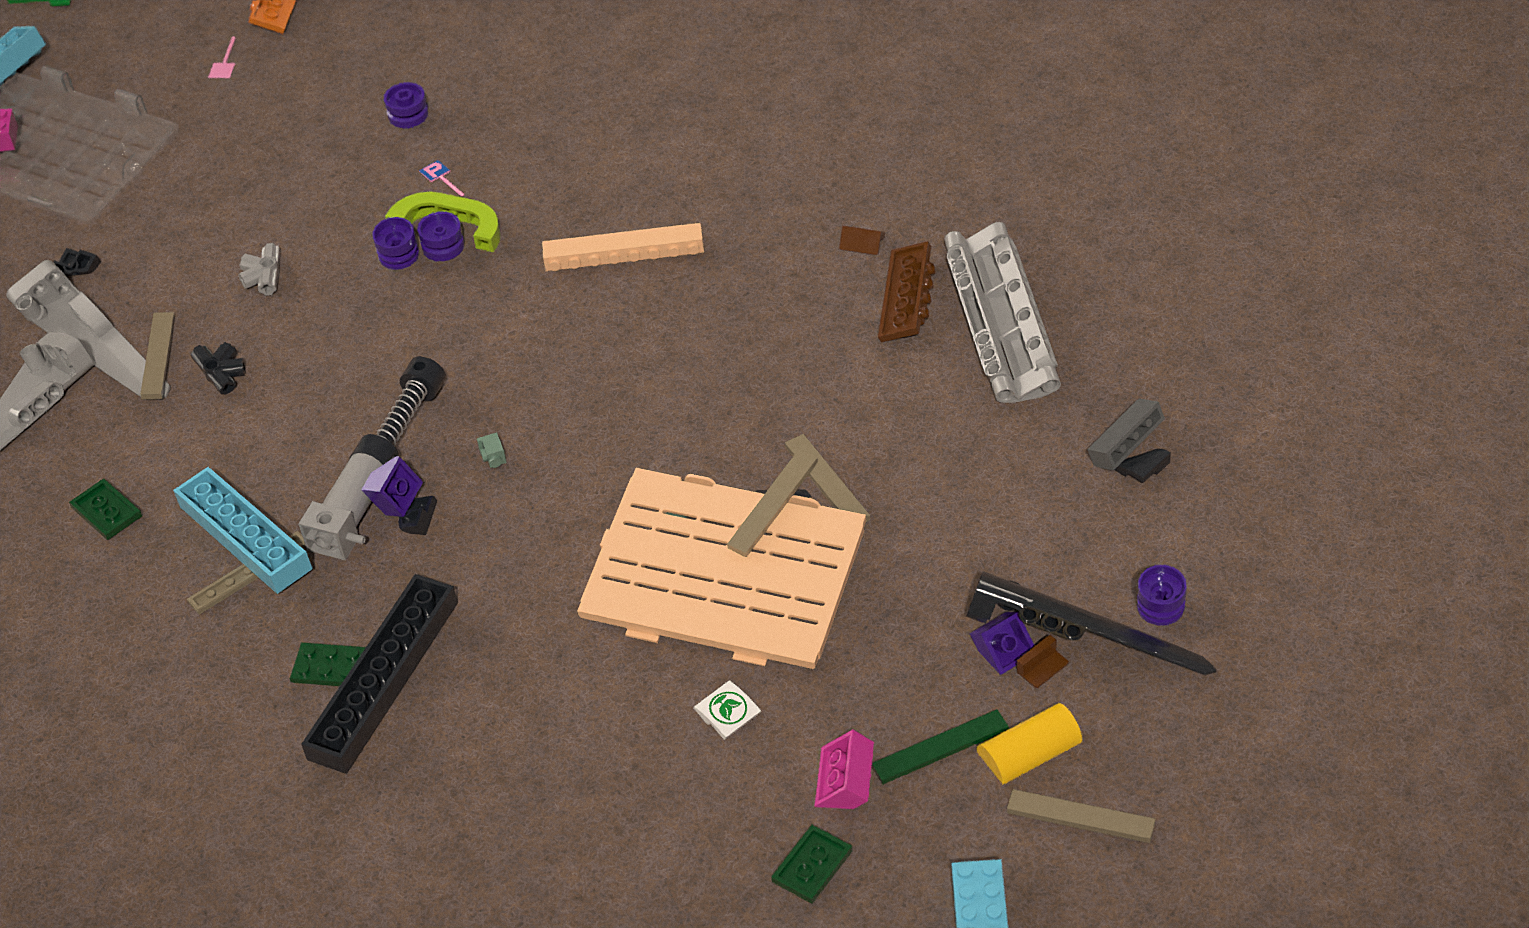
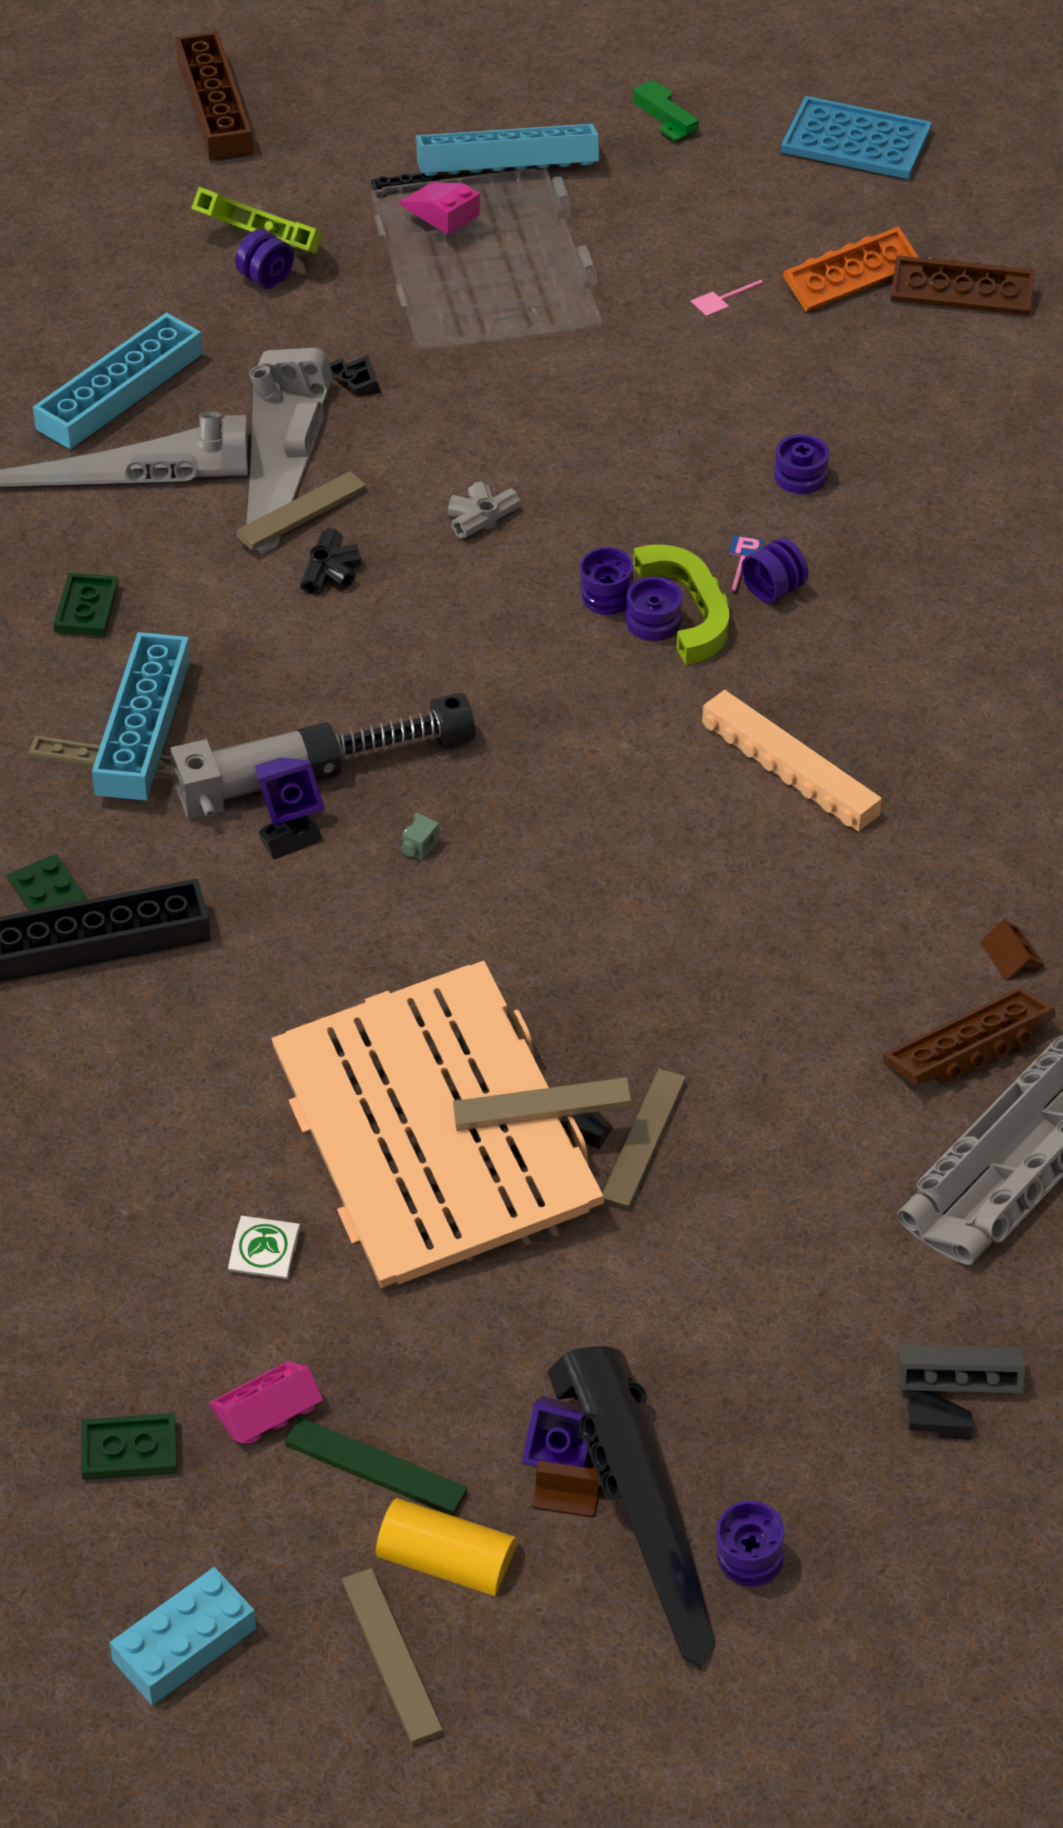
camera: 45 degrees right, 0 degrees up
none -> dark purple wheel [741,537,809,604]

